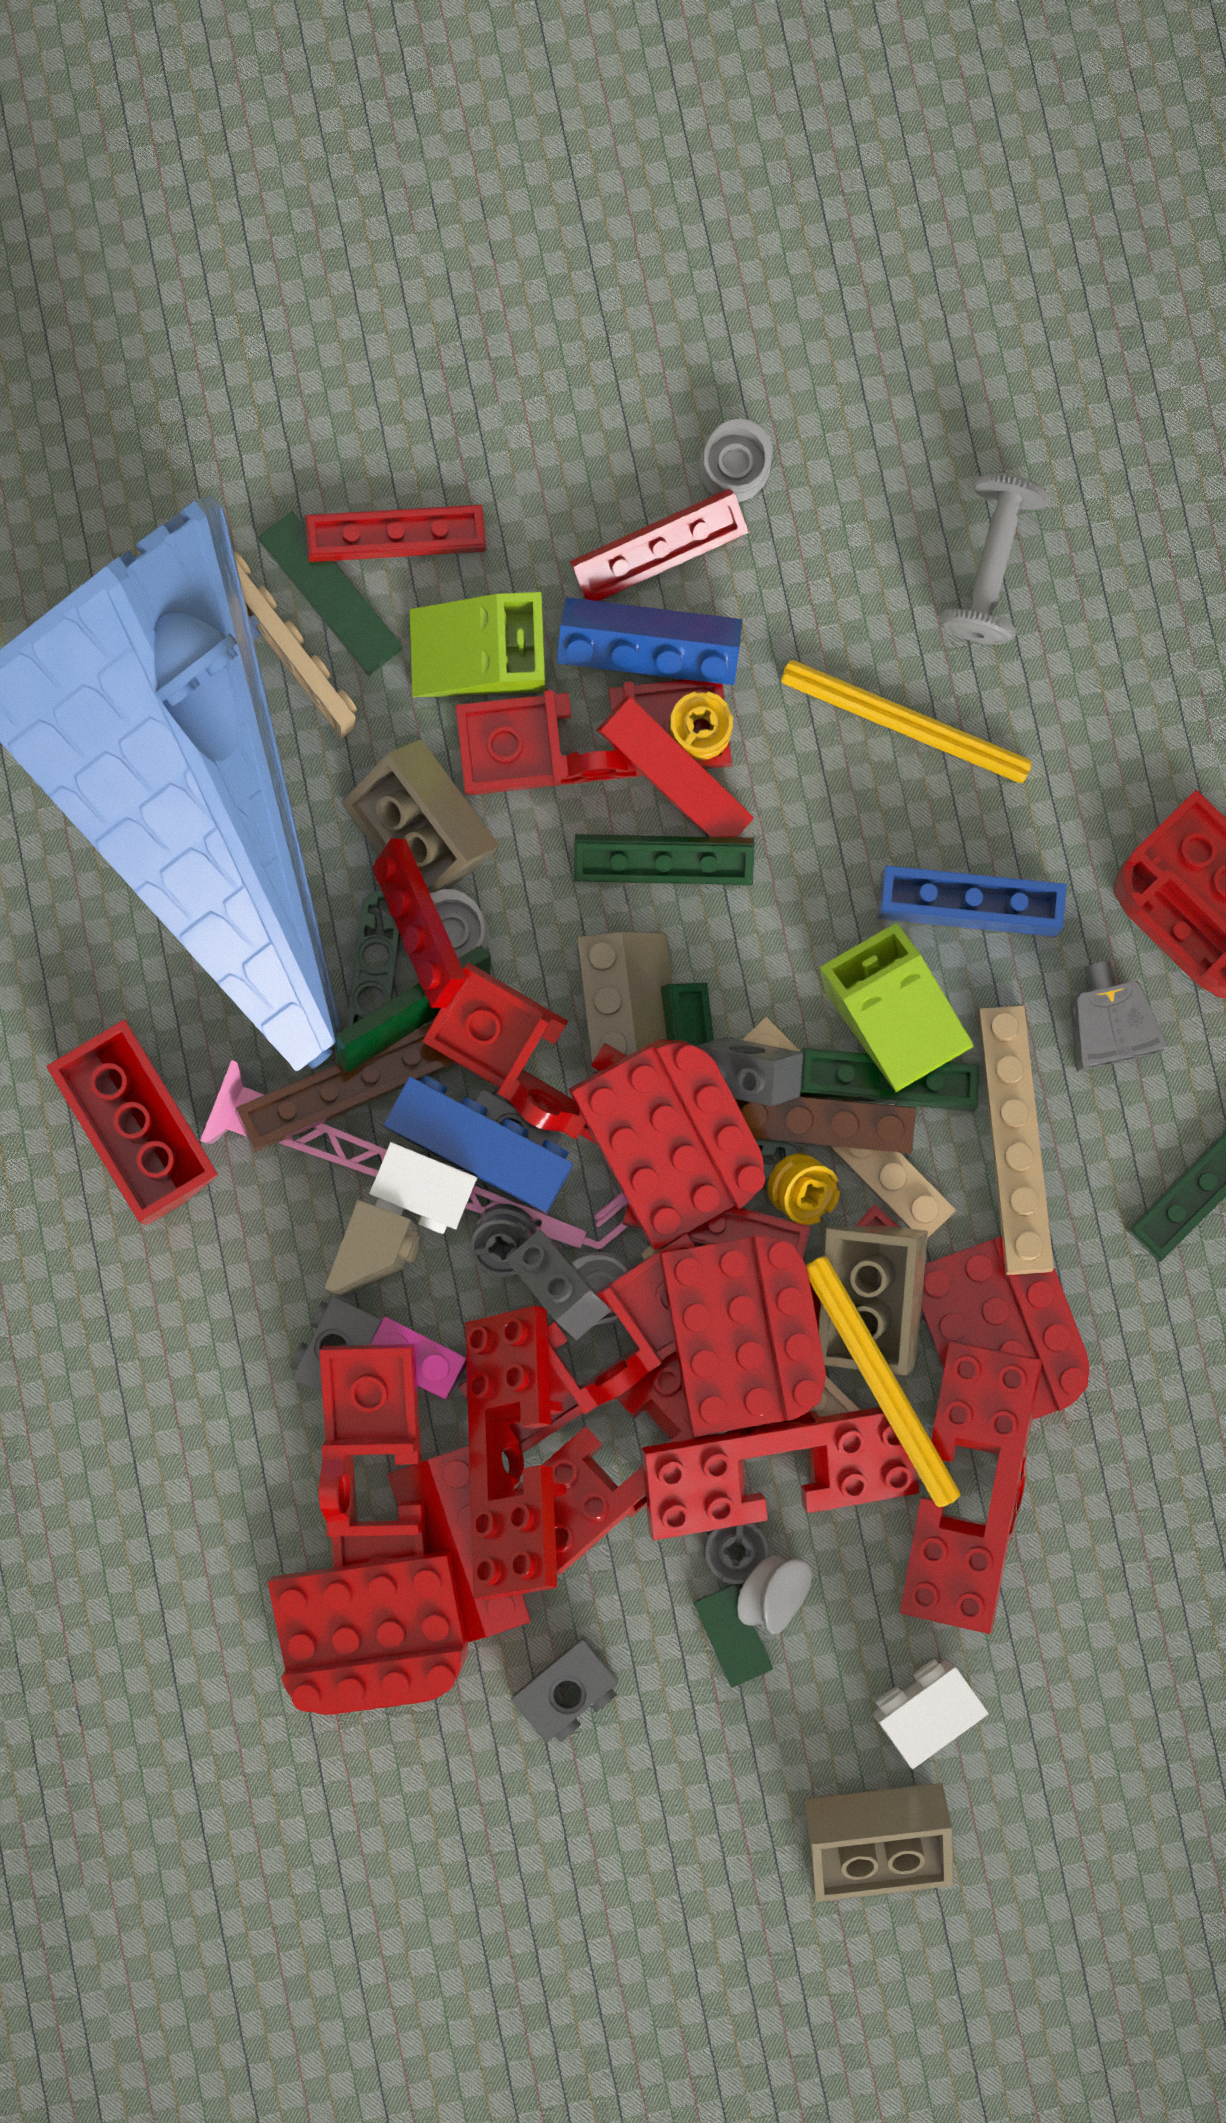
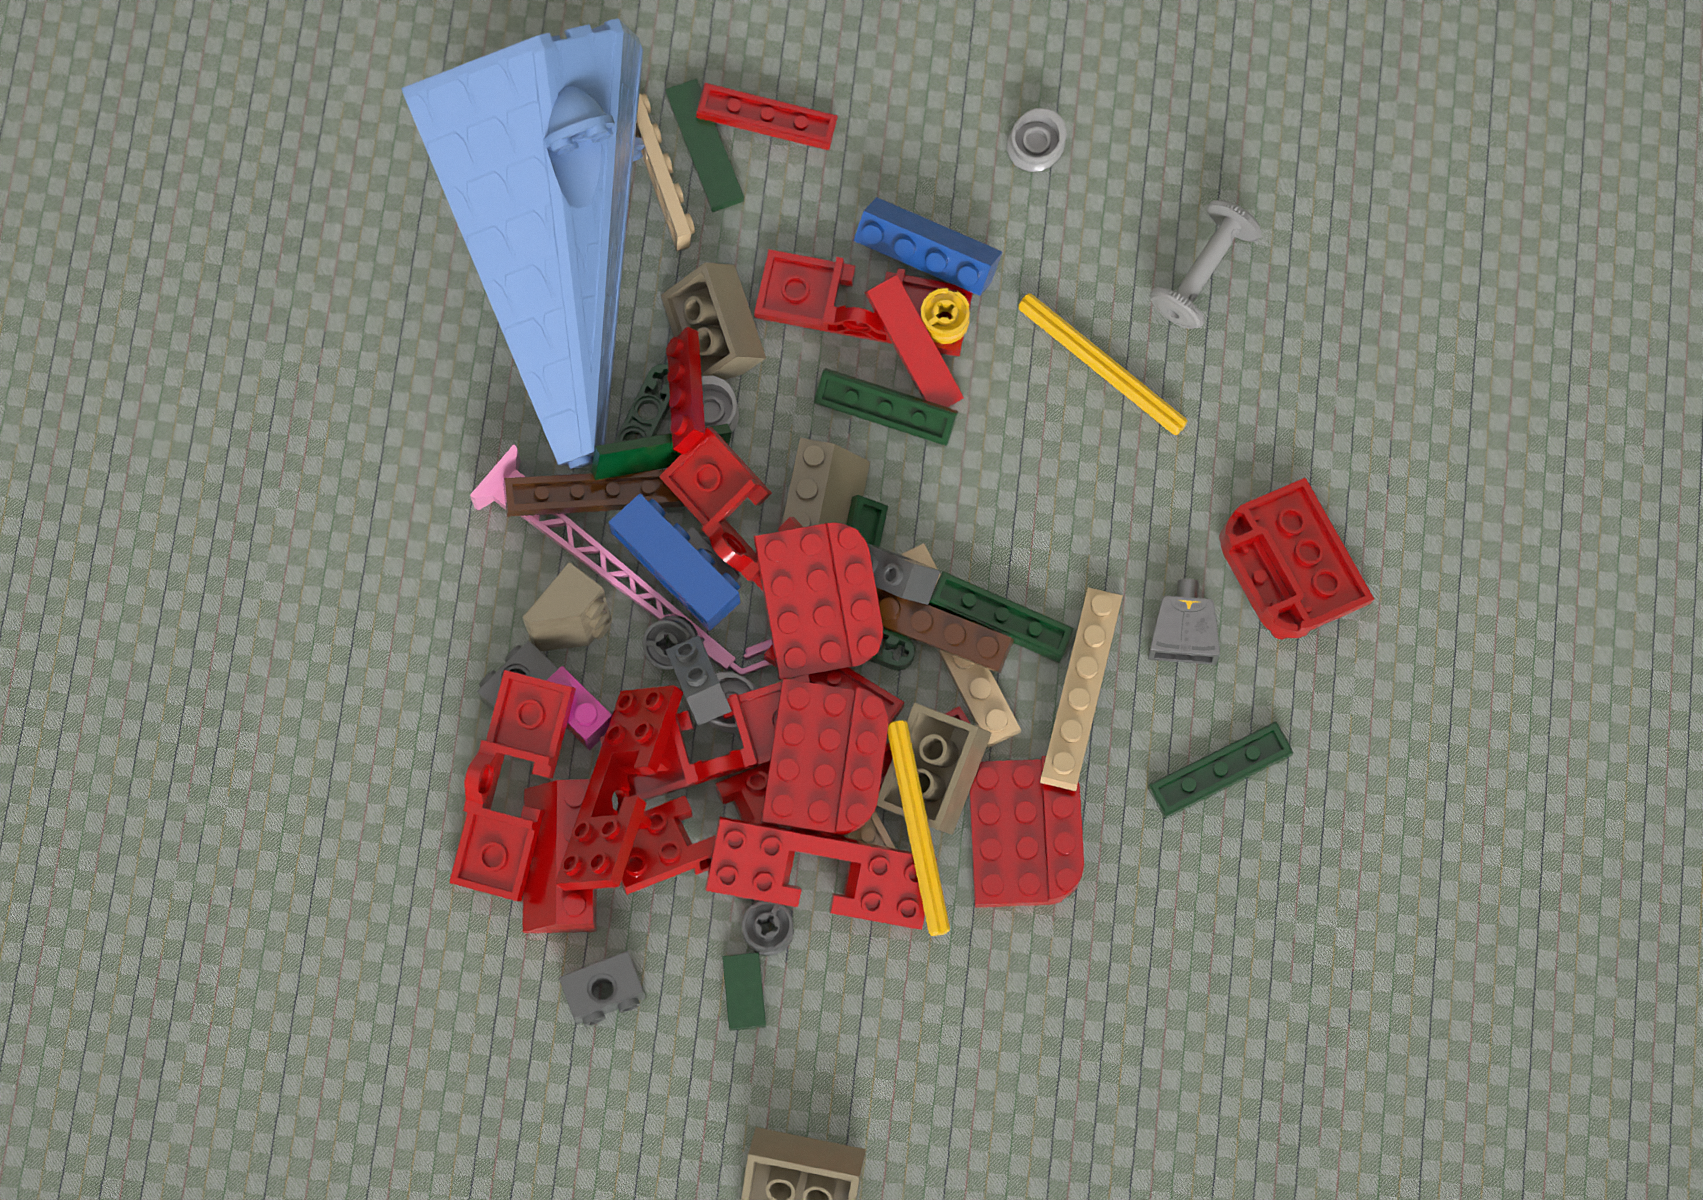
camera: 20 degrees right, 10 degrees down
red slope [46,1019,219,1226] -> none
red plate [268,1550,468,1715] -> none
white brick [369,1142,477,1234] -> none
lime slope [410,592,546,698] -> none
plate [569,488,749,601] -> none
light grey piece [737,1555,812,1634] -> none
yellow wheel [767,1153,840,1225] -> none
lime slope [819,922,973,1092] -> none
white brick [872,1659,989,1770] -> none
blue brick [877,866,1067,937] -> none
red plate [900,1341,1043,1634] -> none

